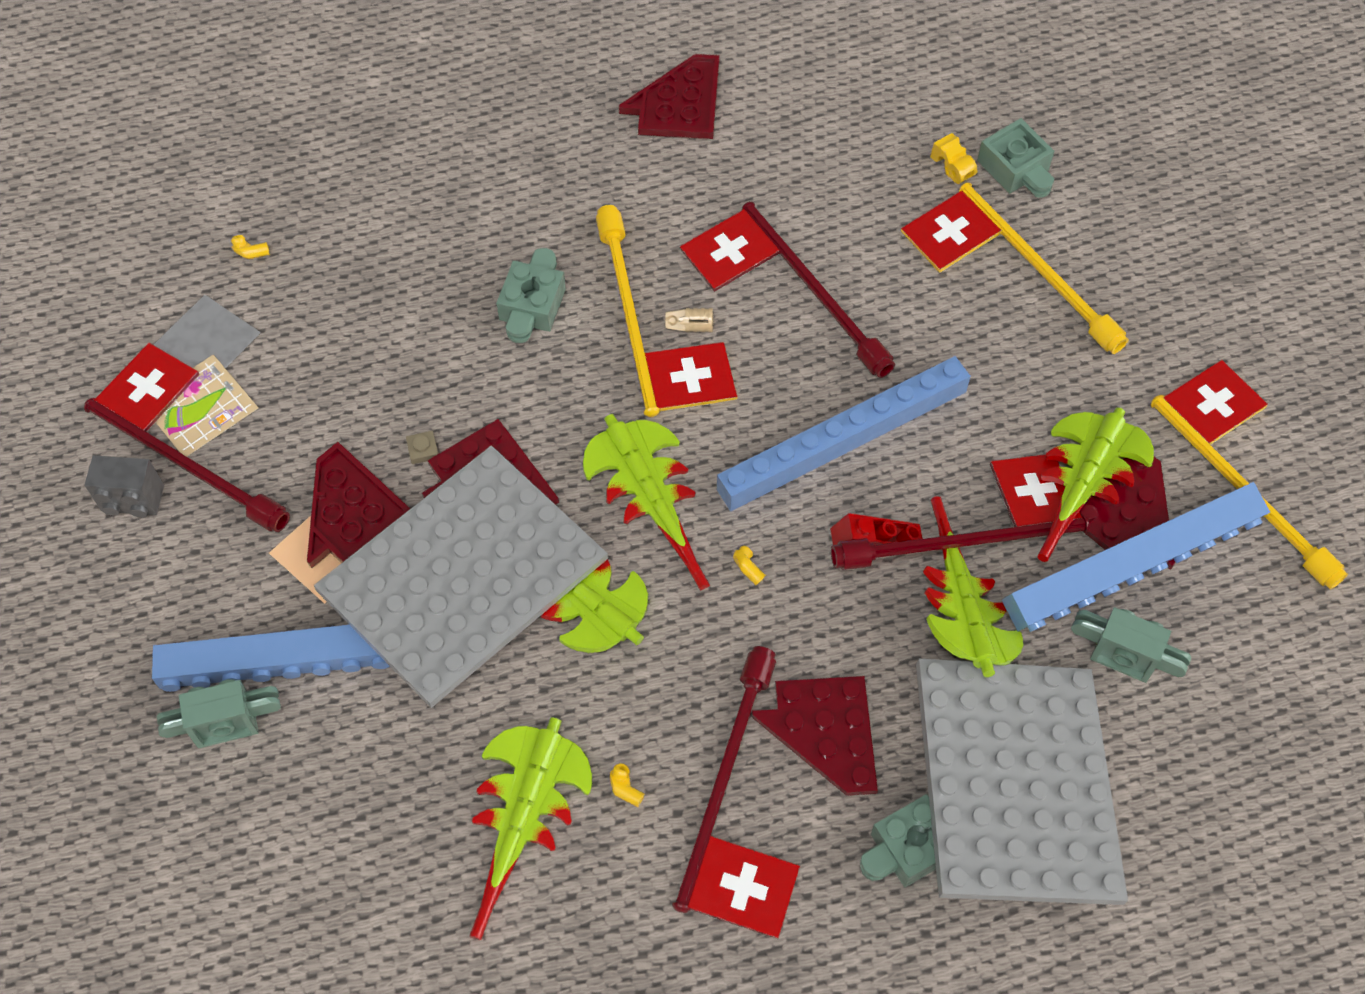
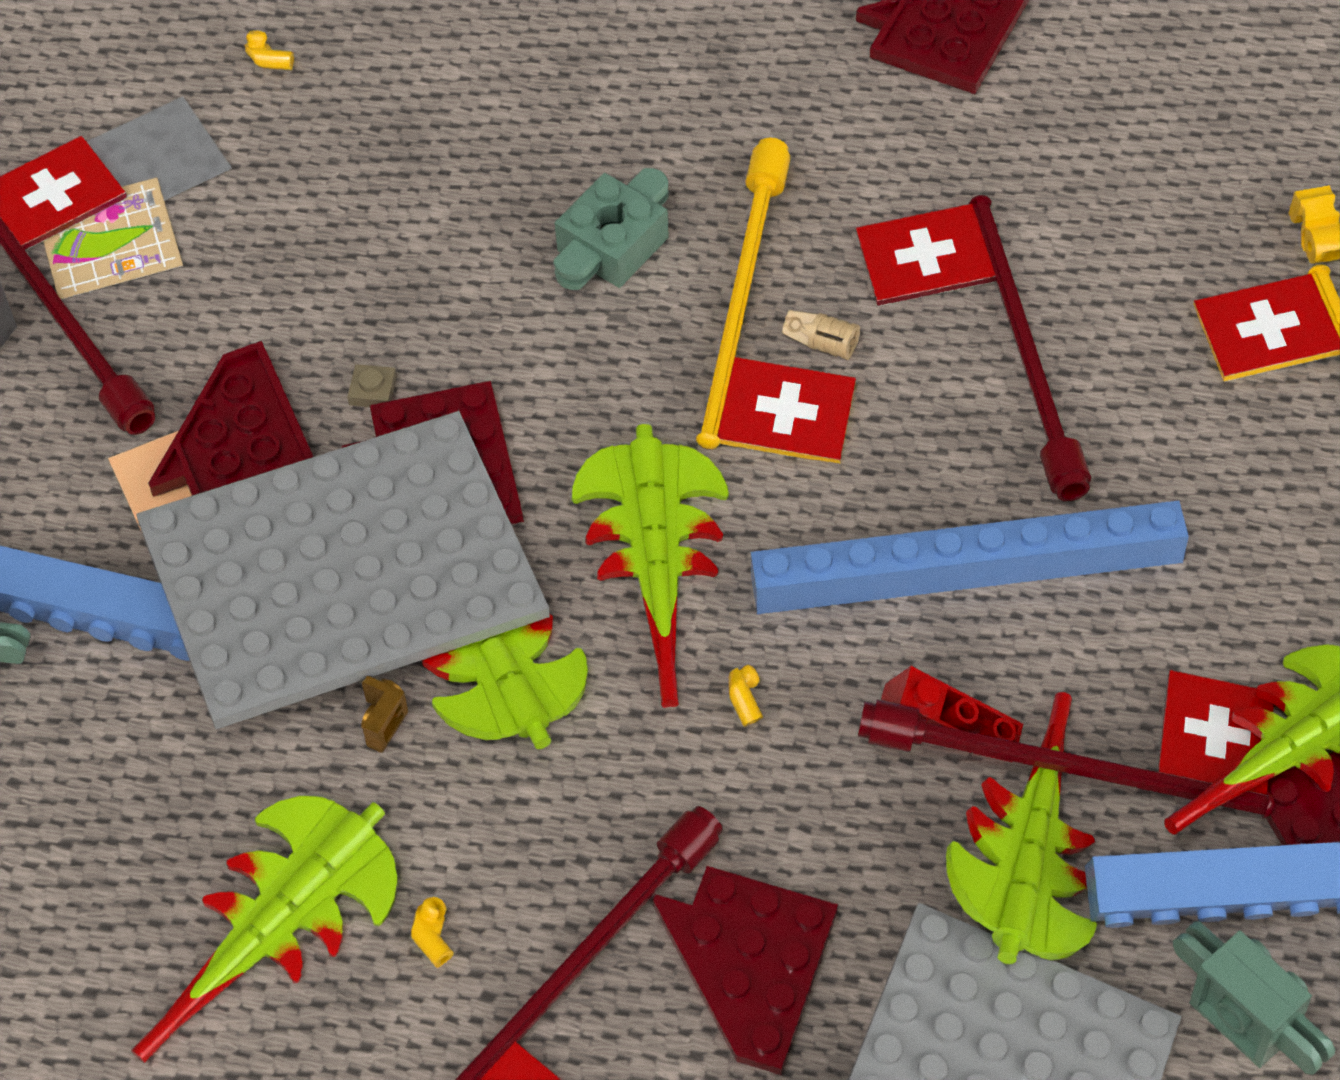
camera: 25 degrees right, 5 degrees down
none -> pearl gold bracket [361,676,408,753]

